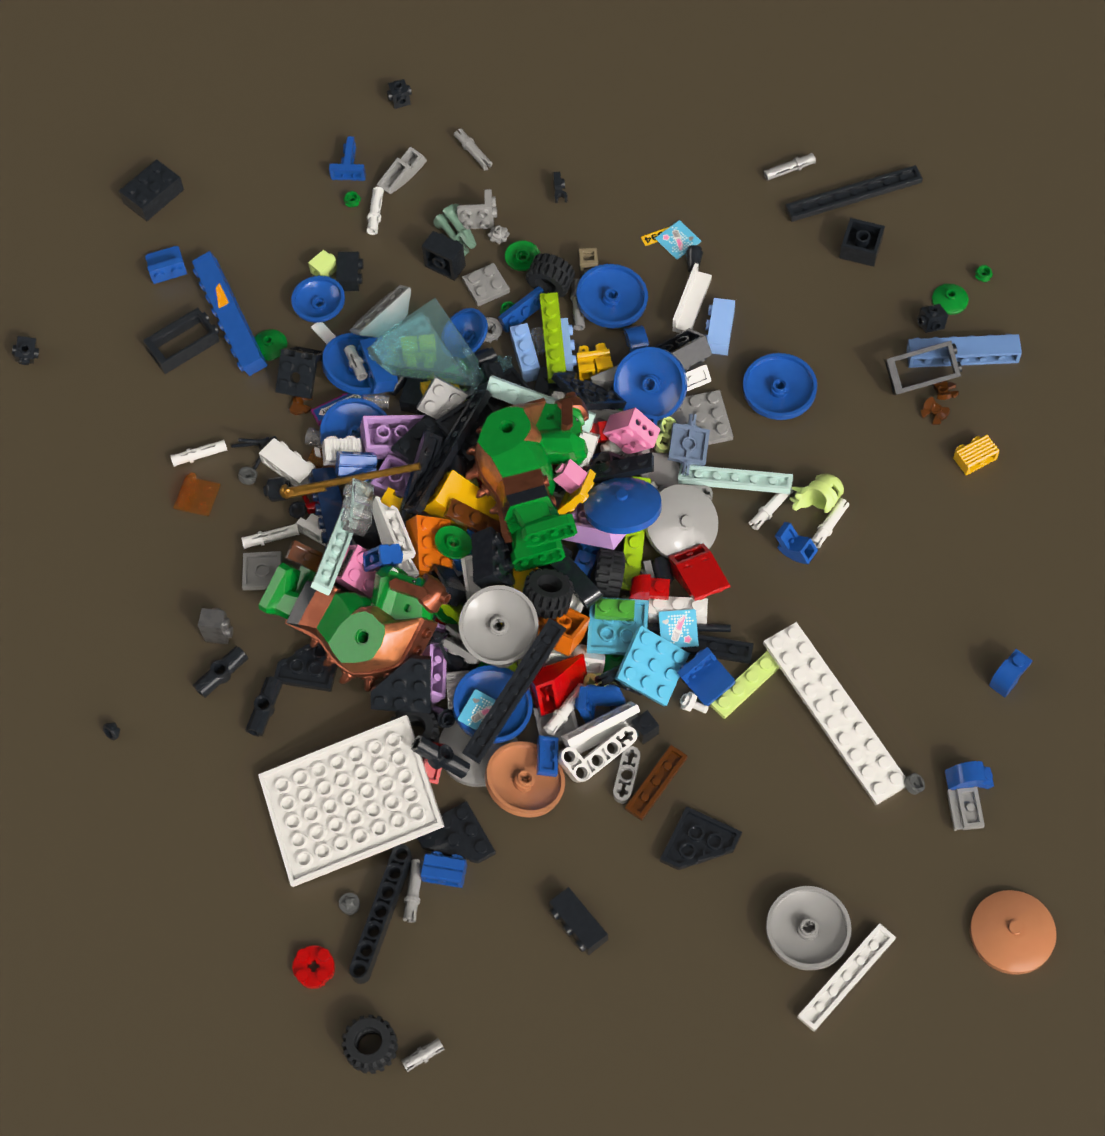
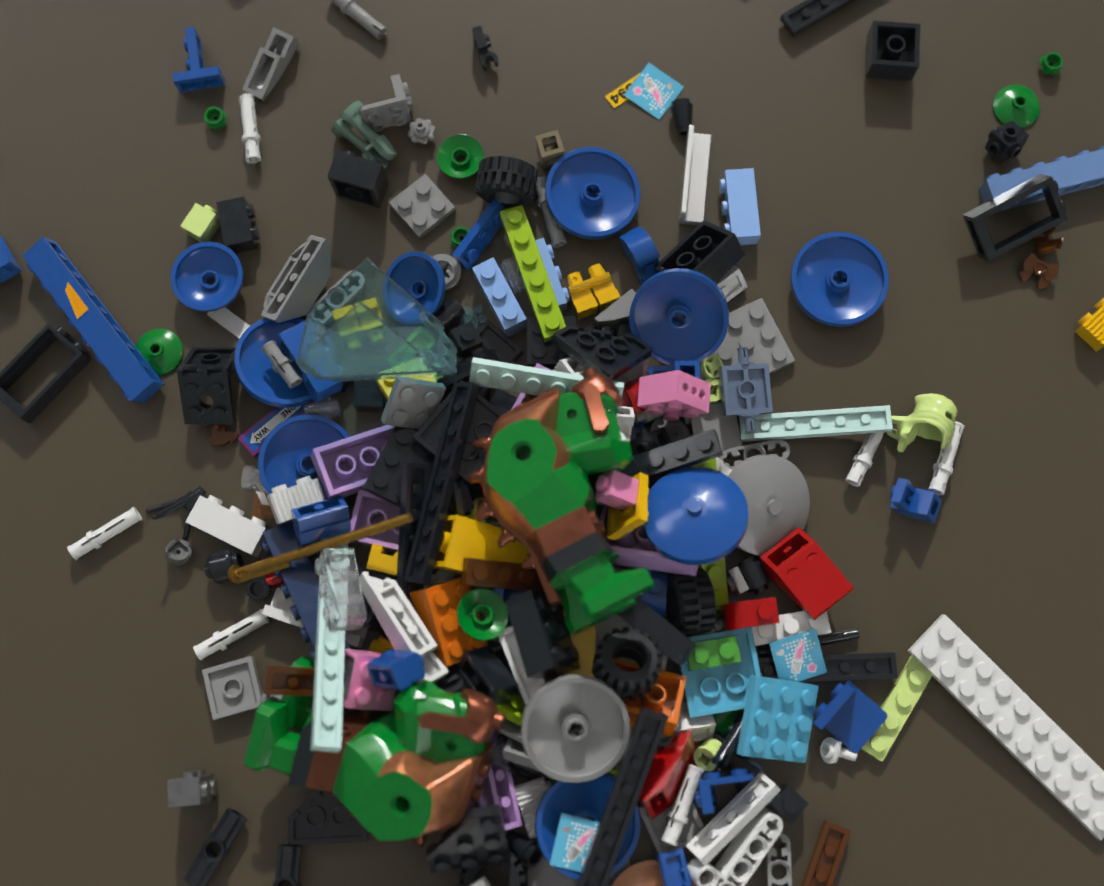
camera: 15 degrees left, 15 degrees up
clear orange hinge [173,472,221,517] -> none

